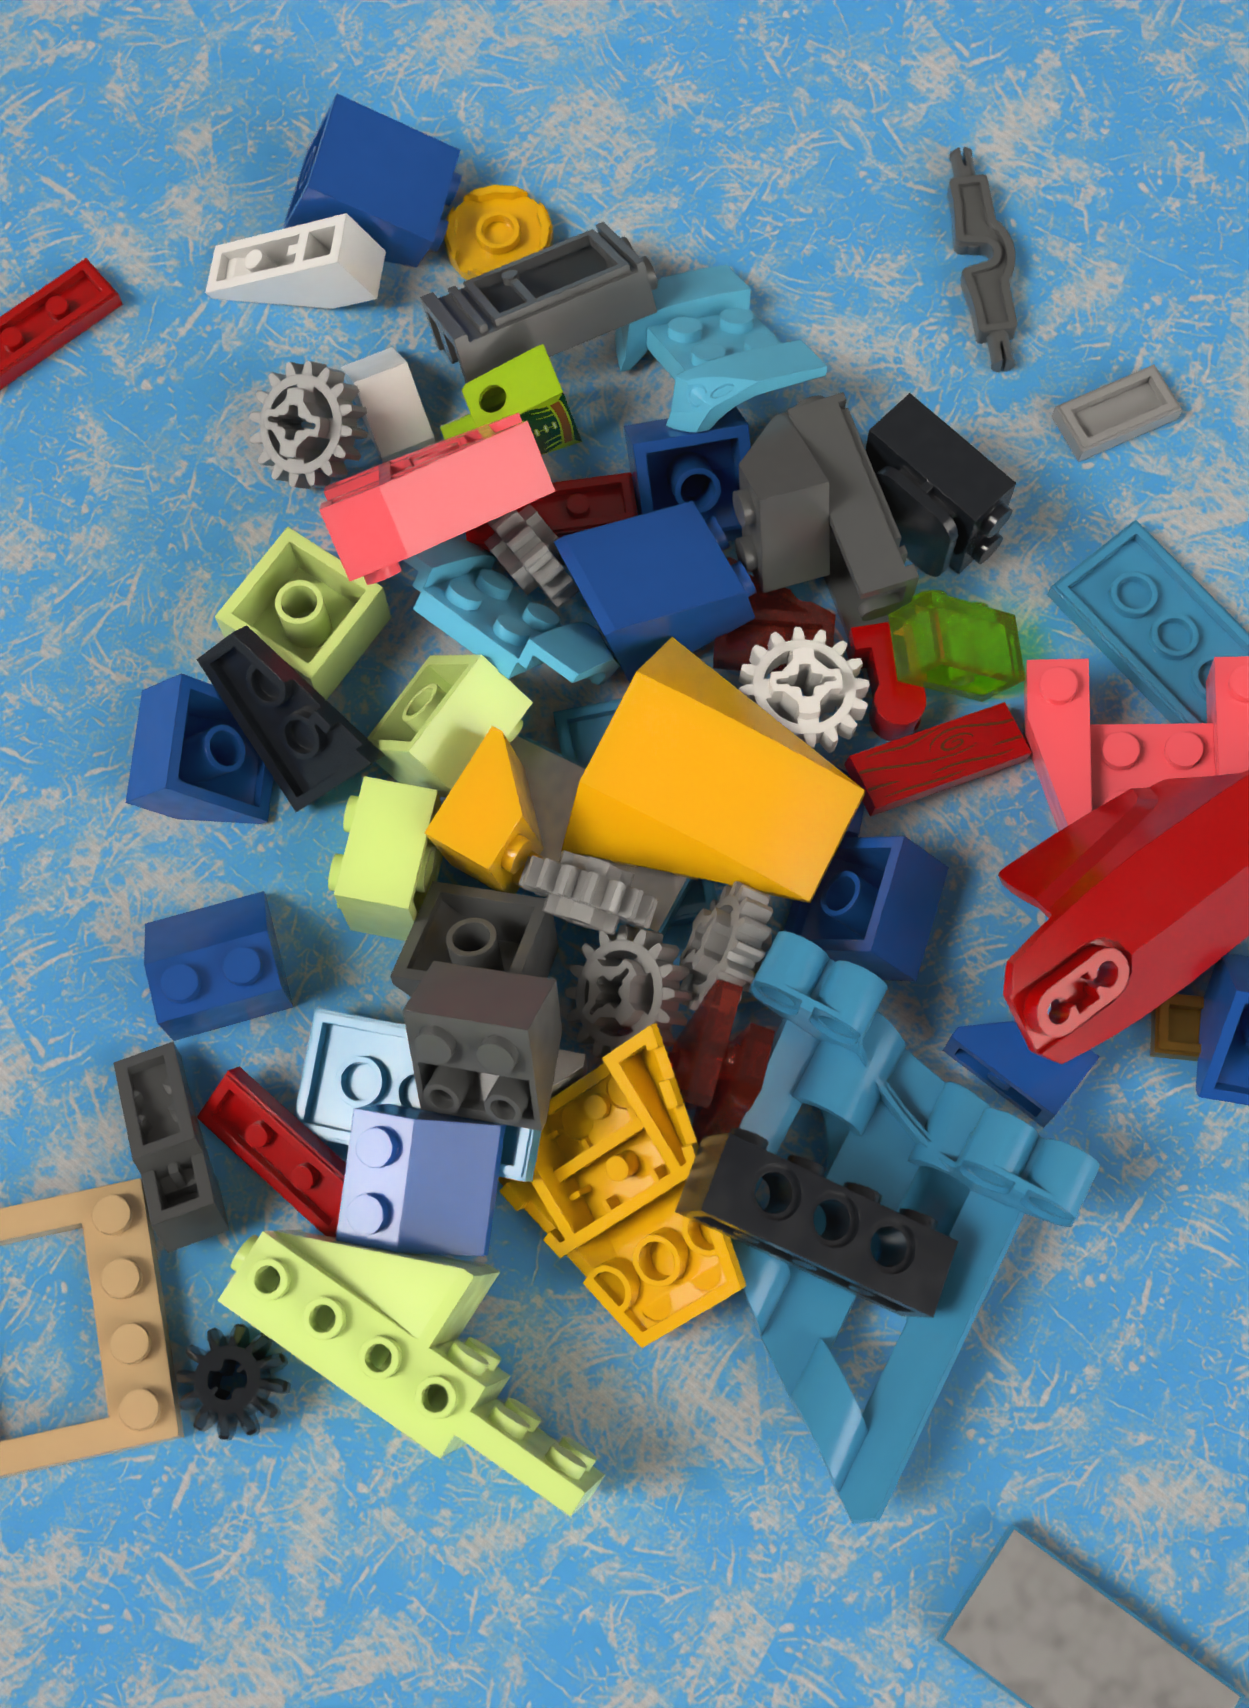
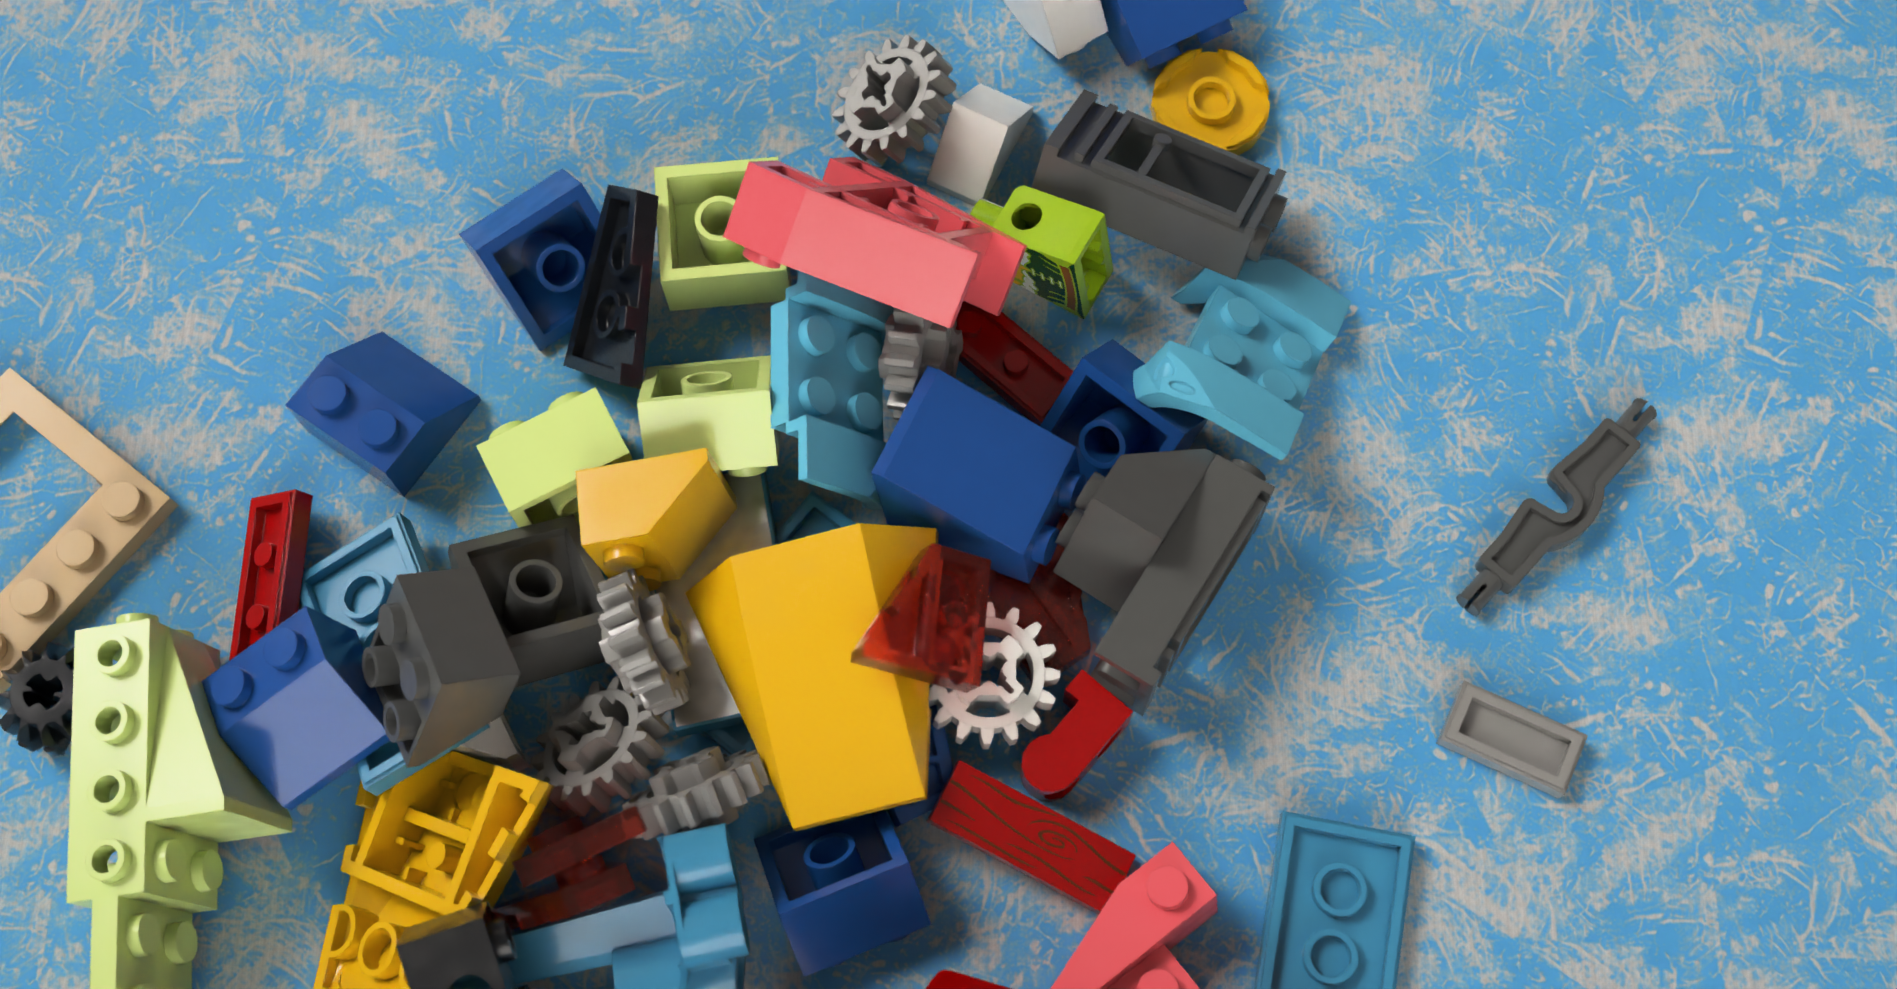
camera: 50 degrees right, 0 degrees up
dark grey slope [113,1042,230,1252] -> none
black brick [865,393,1016,577] -> none
clear neon green brick [888,590,1026,702] -> none
none -> clear red wing [850,543,991,693]

